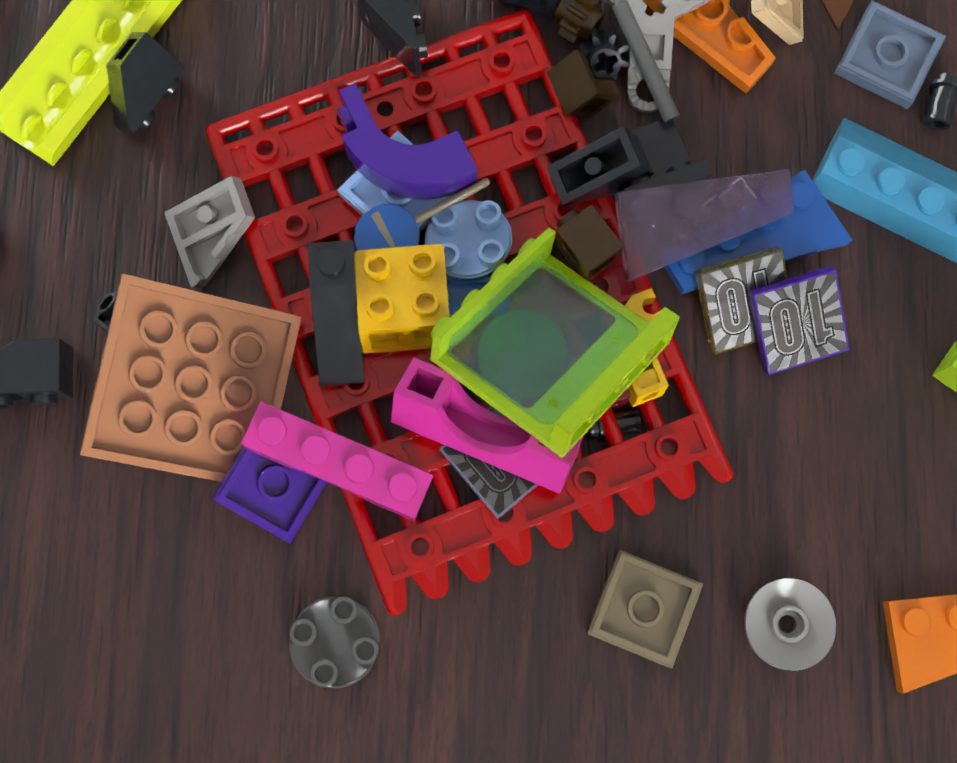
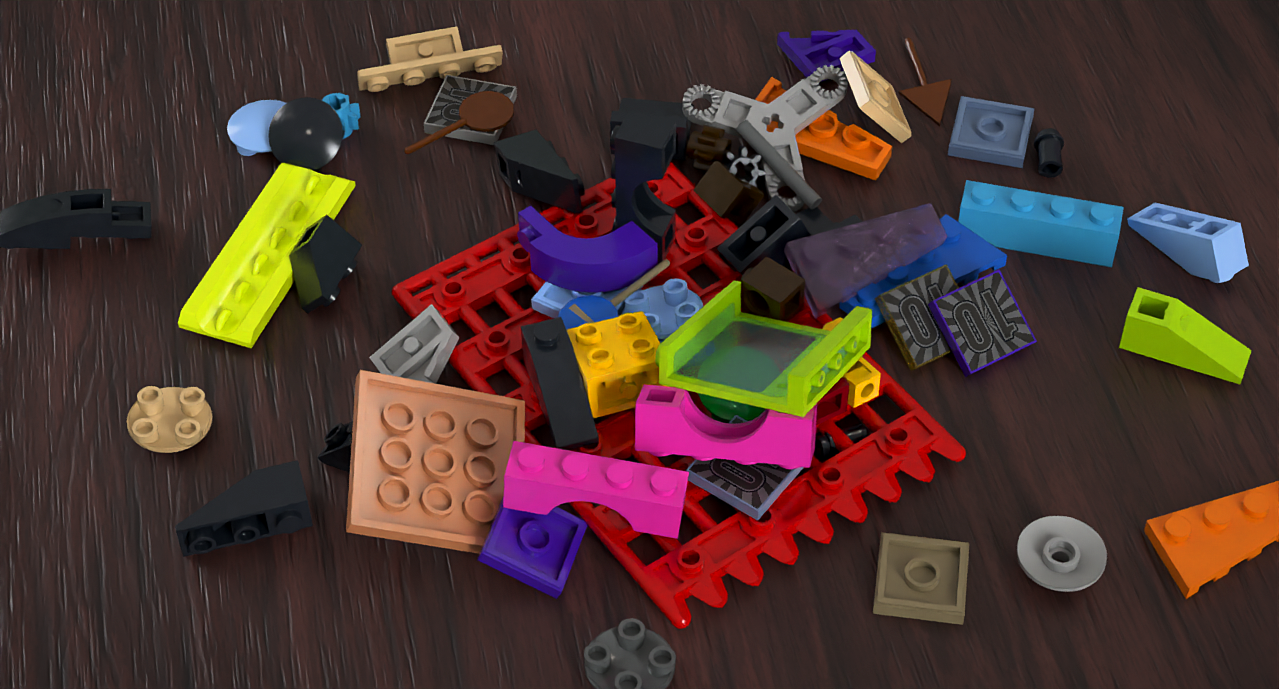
camera: 10 degrees left, 30 degrees down
none -> black arch [610,110,676,264]

